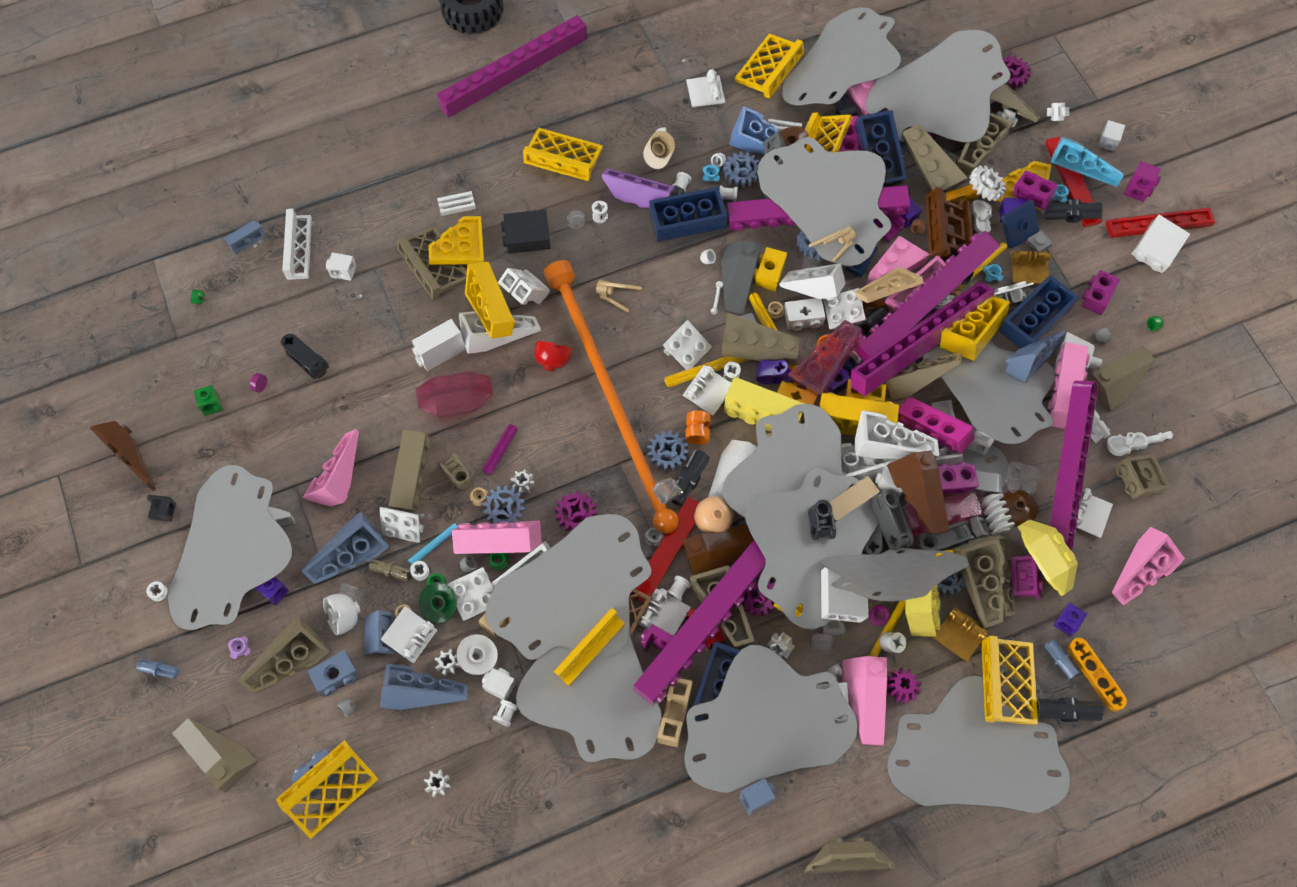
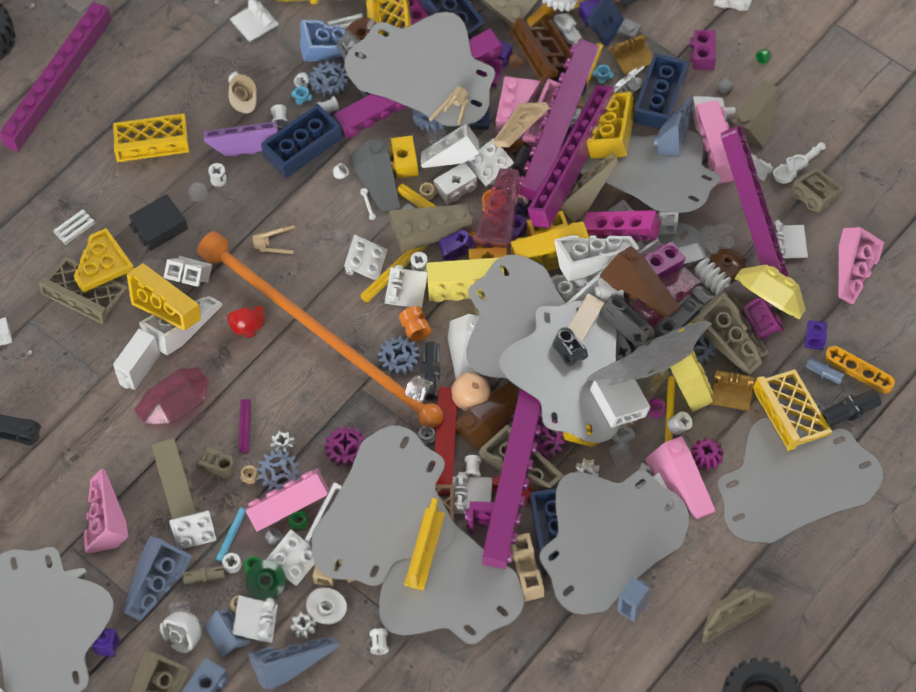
camera: 25 degrees left, 5 degrees down
white brick [482,668,516,701] -> none

